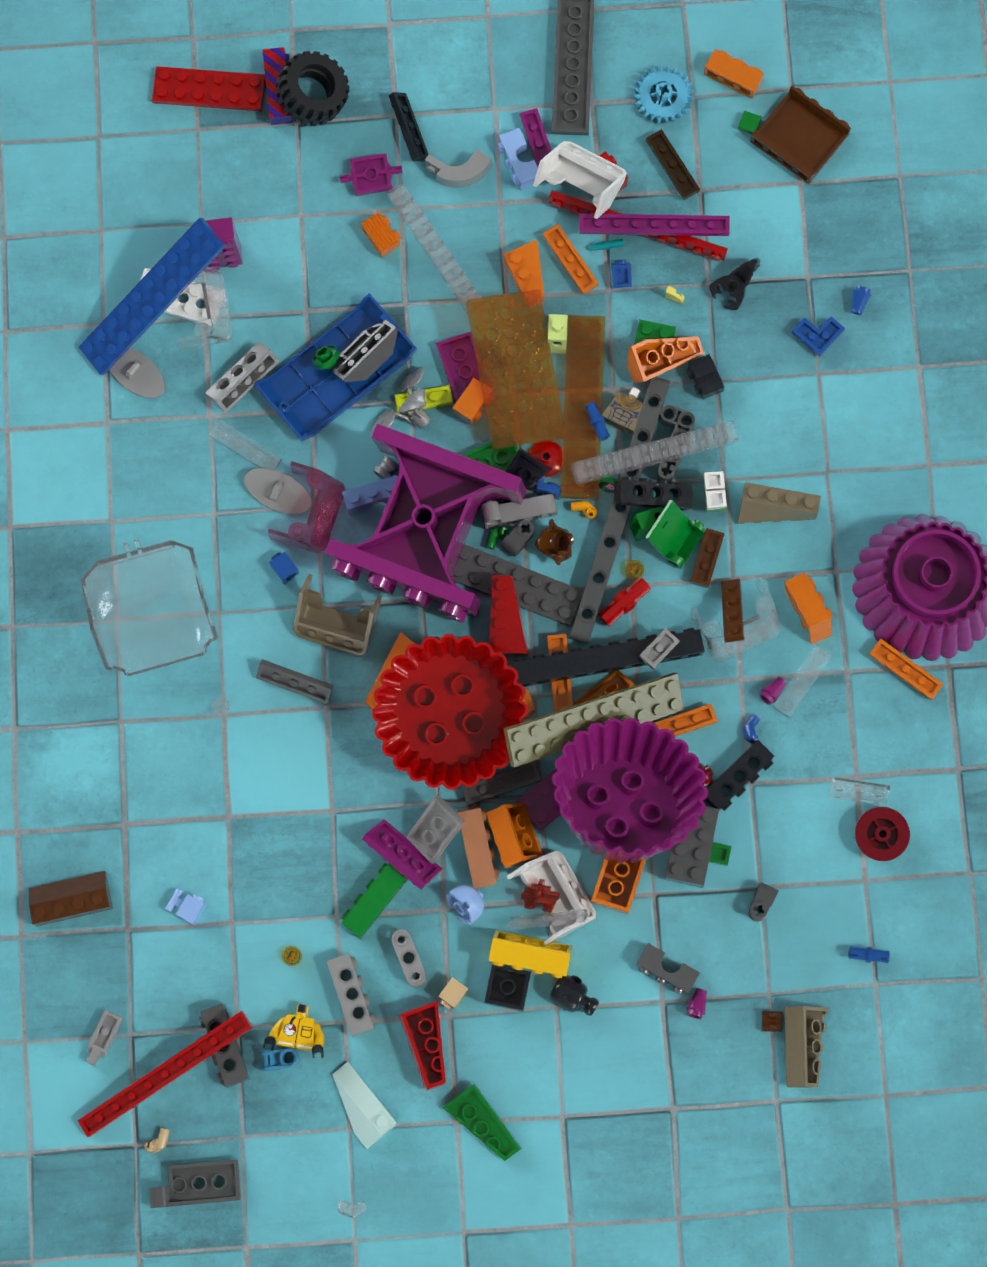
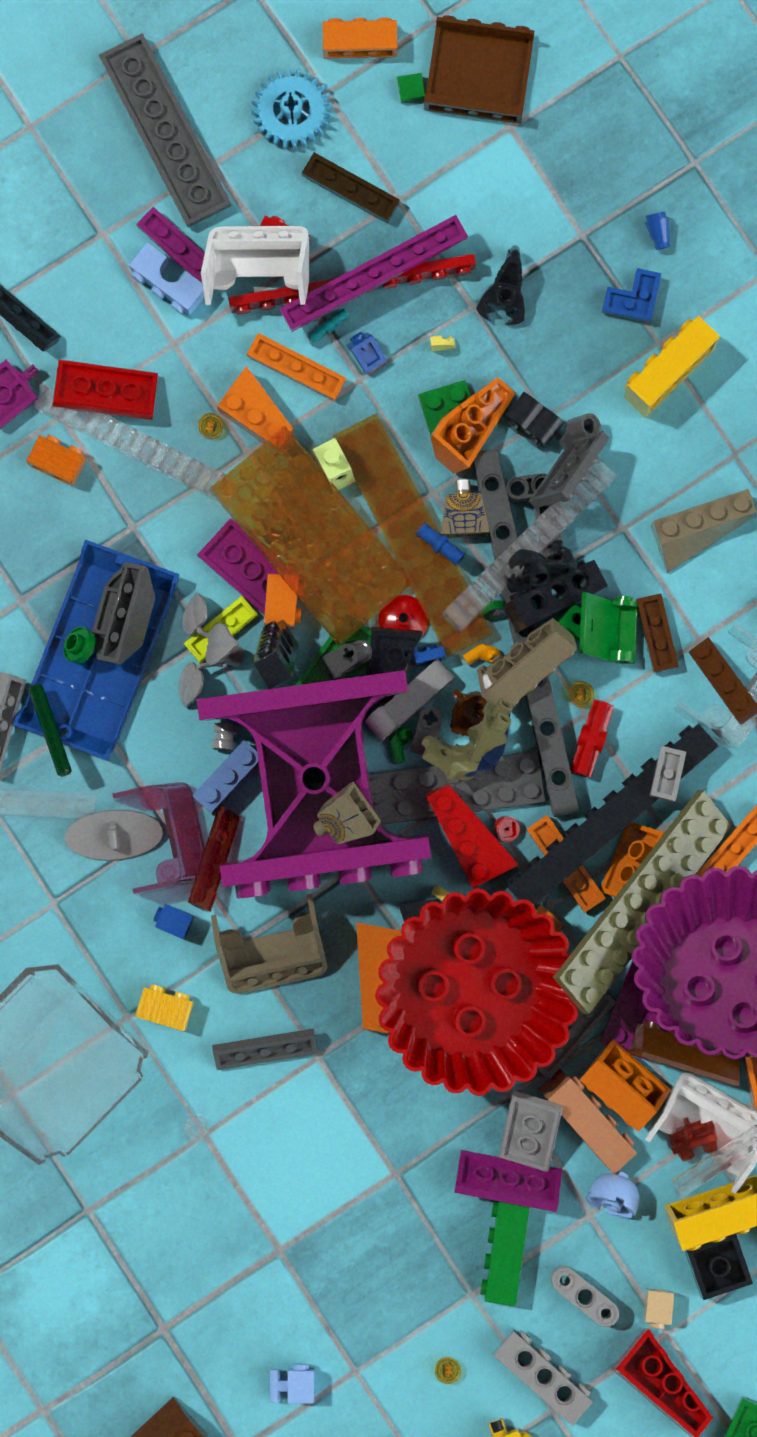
camera: 30 degrees left, 5 degrees up
light grey arch [425,150,492,188] -> none
white hips [703,471,727,513] -> none
none -> dark green axle [29,684,72,777]
none -> red tile [53,360,158,420]
none -> yellow brick [135,984,194,1032]
none -> clear red plate [188,807,241,912]
none -> clear yellow tile [198,413,224,439]
none -> black brick [253,620,299,689]
none -> dark tan torso [314,782,381,844]
none -> dark grey piece [322,640,372,680]
none -> olive hips [421,698,513,781]
none -> dark tan wedge [477,618,577,707]
none -> red tile [493,816,520,842]
none -> black animal [504,540,577,593]
none -> dark grey hinge [529,413,609,508]
none -> yellow brick [624,315,720,418]
none -> reddish brown slope [628,1020,740,1087]

